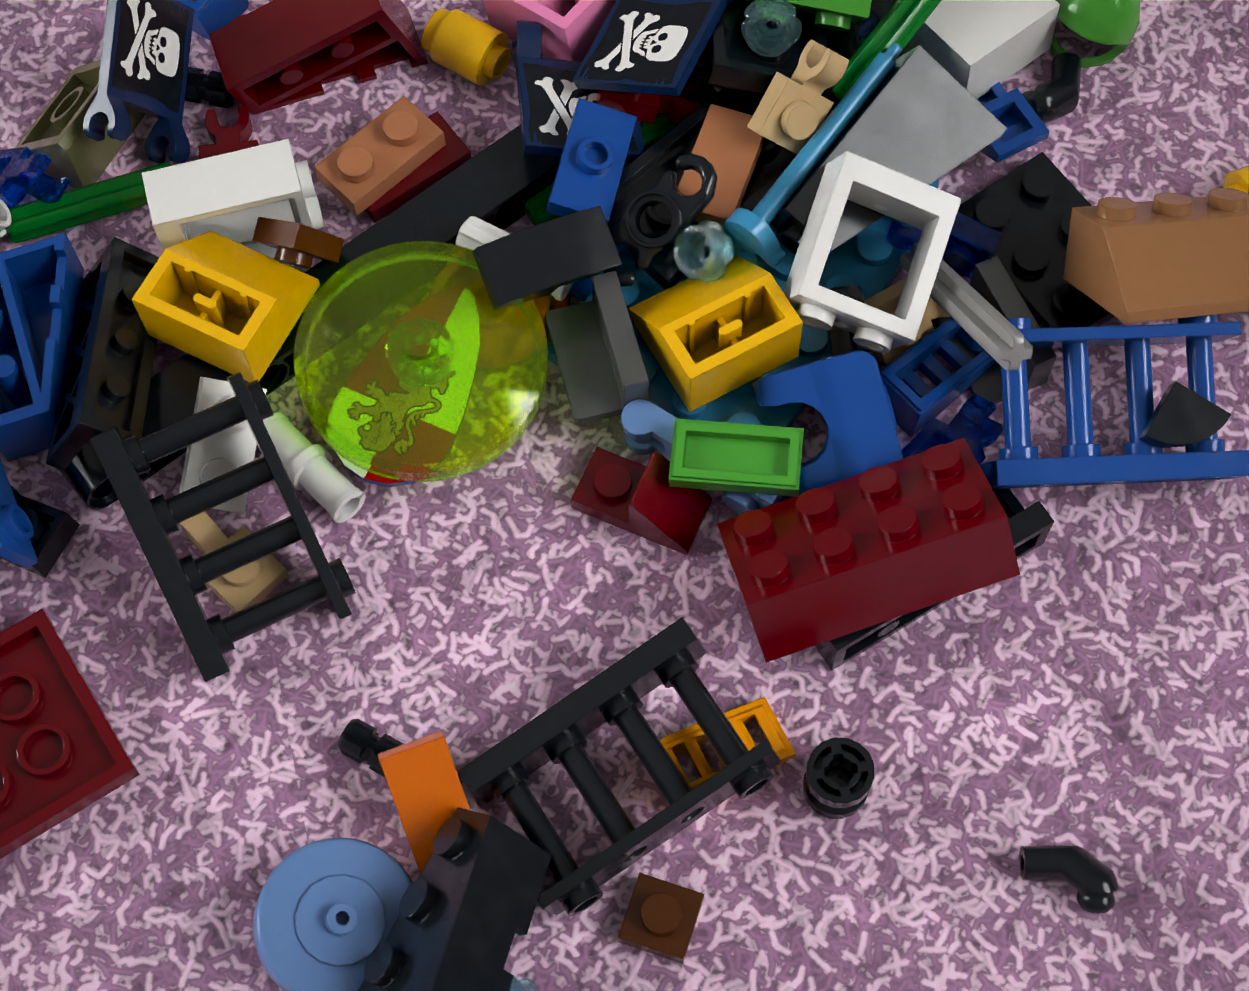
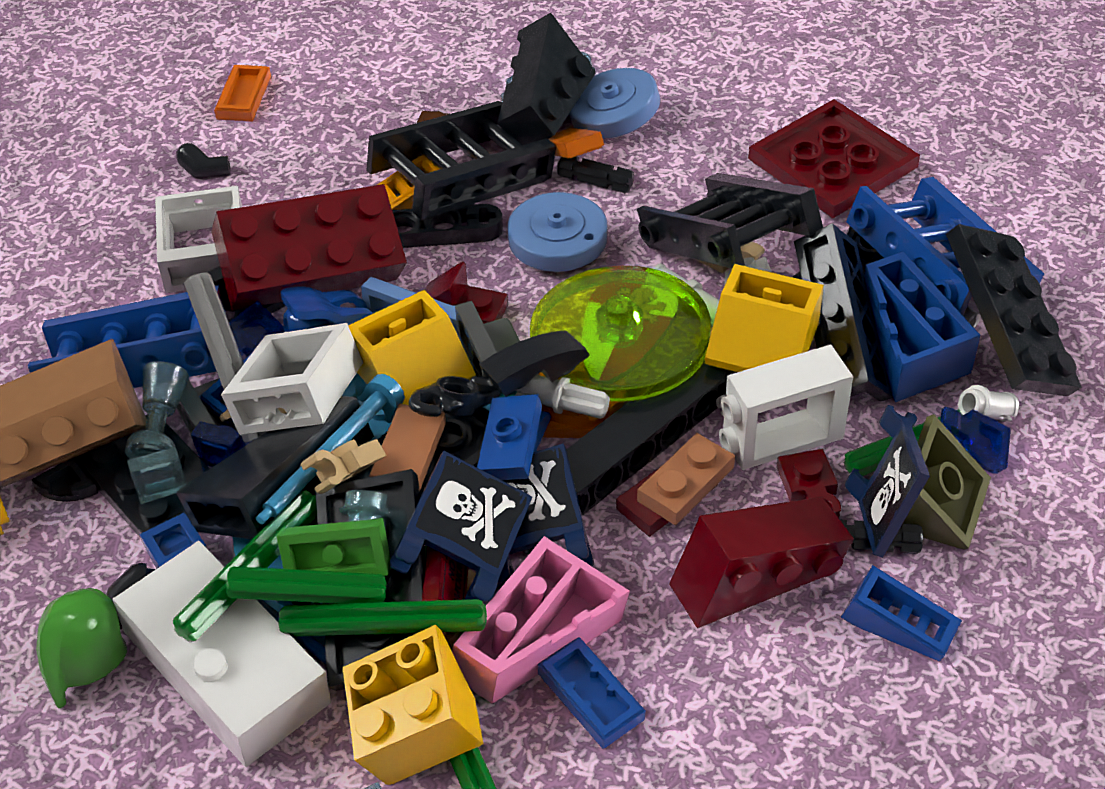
camera: 175 degrees right, 20 degrees down
reddish brown plate [252,217,344,269] -> none
yellow brick [421,8,511,86] -> none
bright green tile [668,418,804,497] -> none
clear light blue plate [674,220,734,283] -> none
black wheel [803,737,875,819] -> none
black tile [1139,381,1231,448] -> none
none -> clear light blue piece [125,362,189,467]
none -> clear light blue tile [127,447,187,504]
none -> white window [155,186,242,293]
none -> black beam [392,204,503,248]
none -> medium blue wheel [507,192,608,272]

